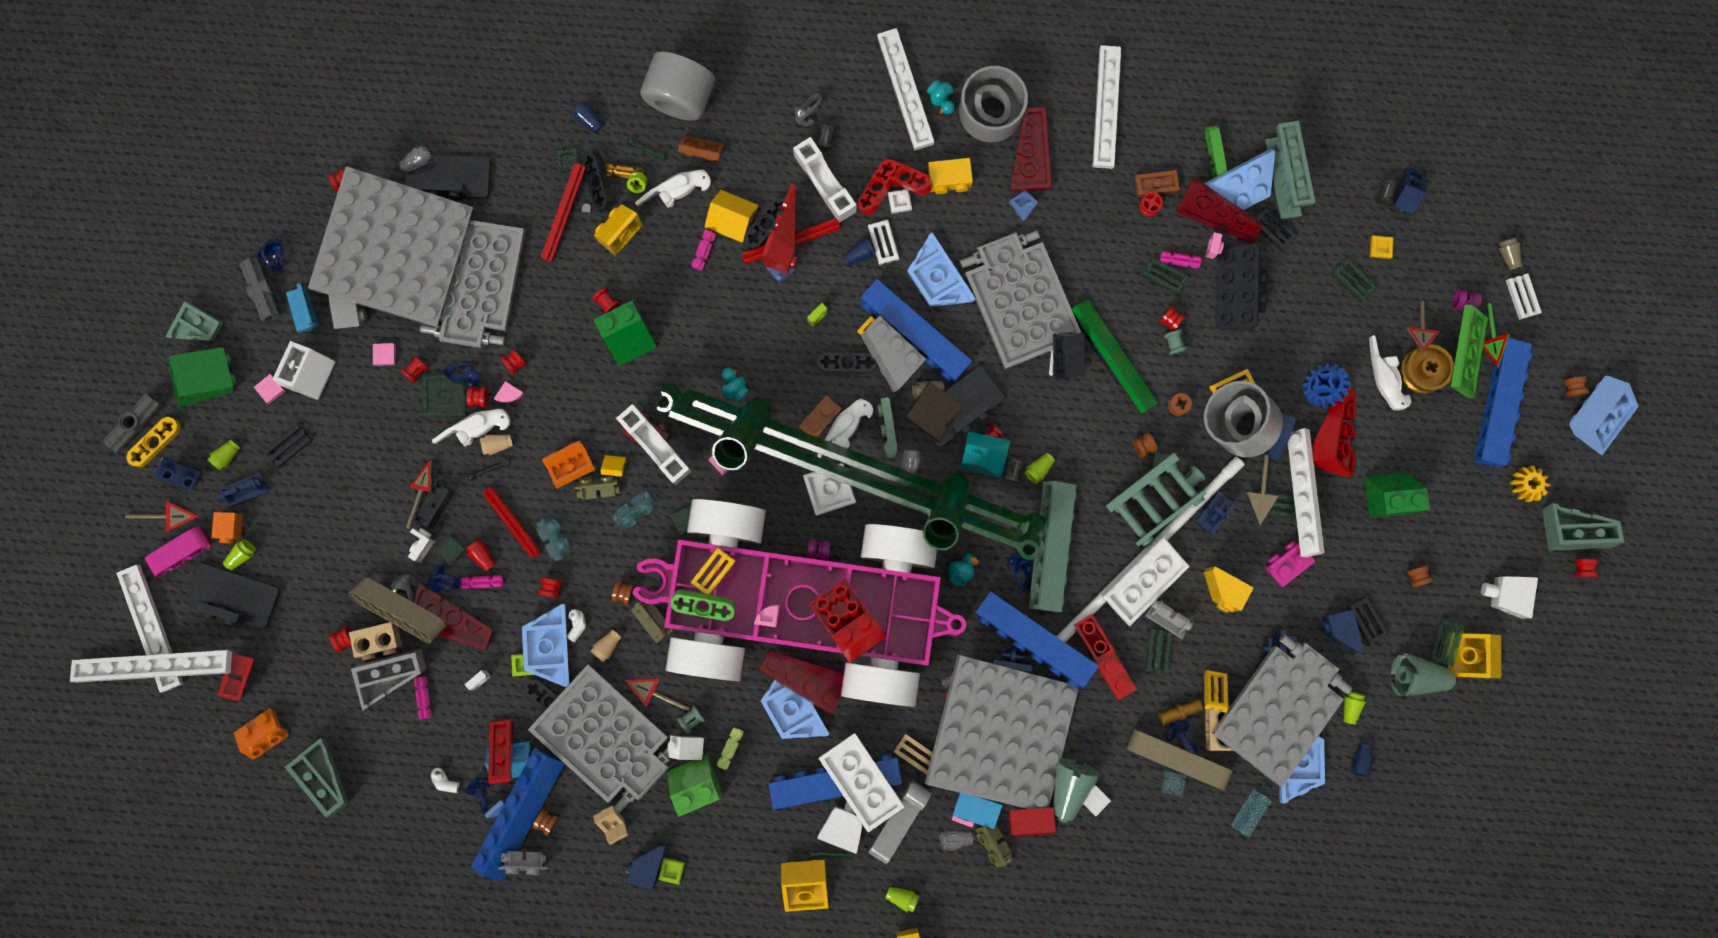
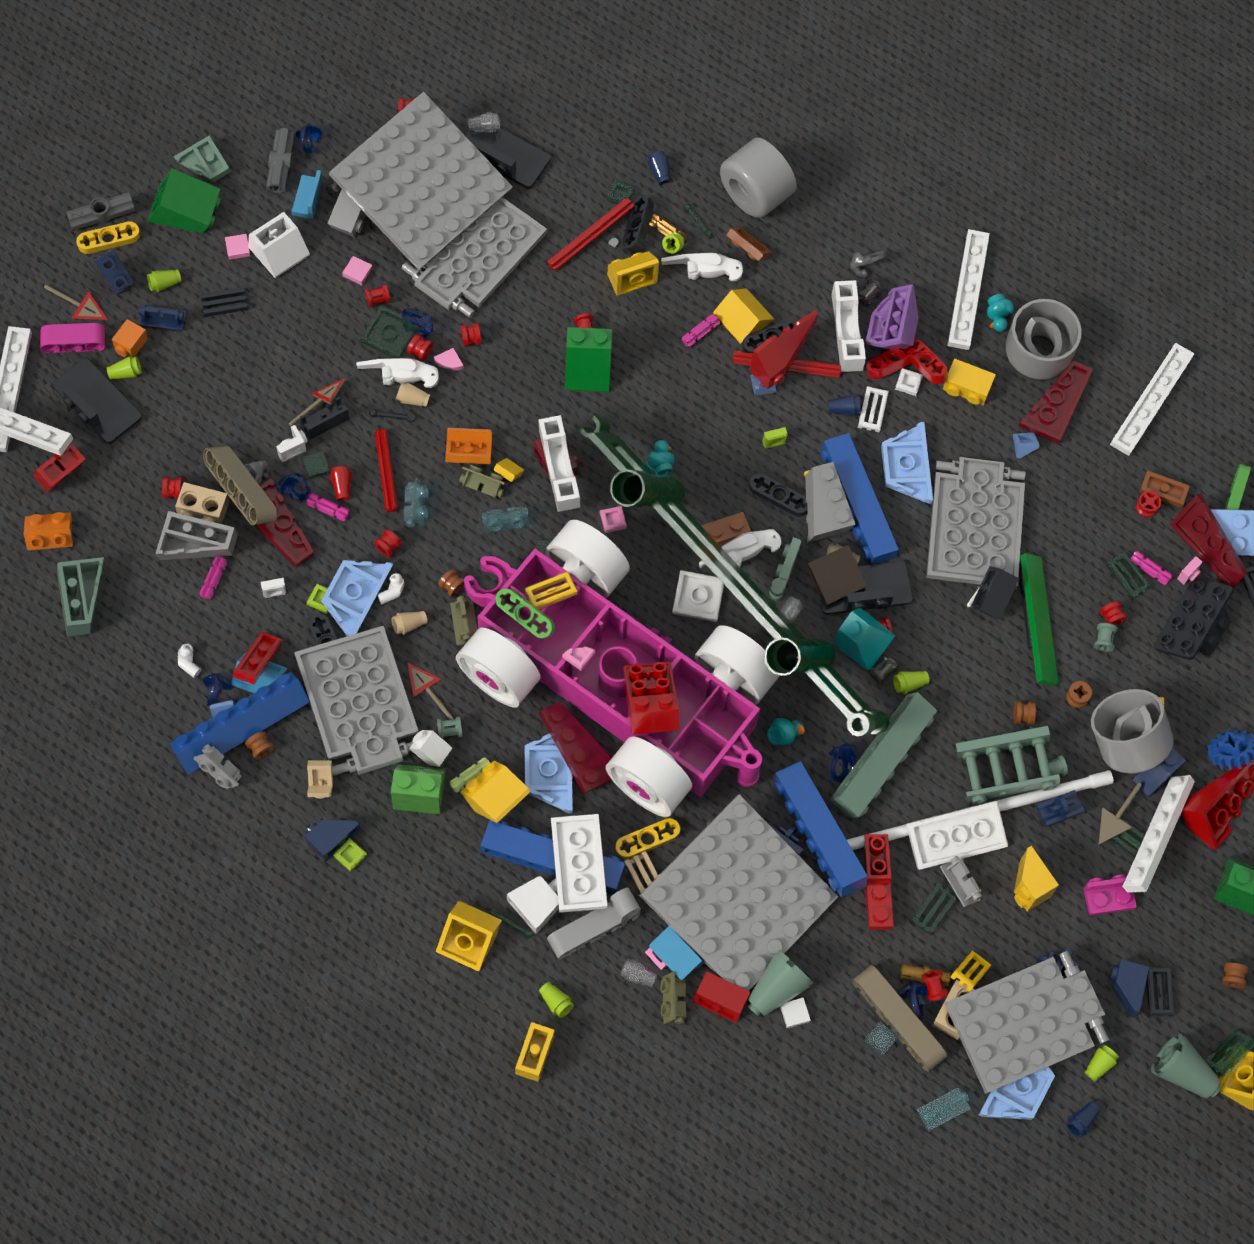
camera: 25 degrees right, 15 degrees down
none -> yellow slope [460,761,531,823]
none -> yellow beam [615,818,680,859]
none -> medium lavender wedge [866,284,919,350]
none -> red bush [921,969,948,1001]

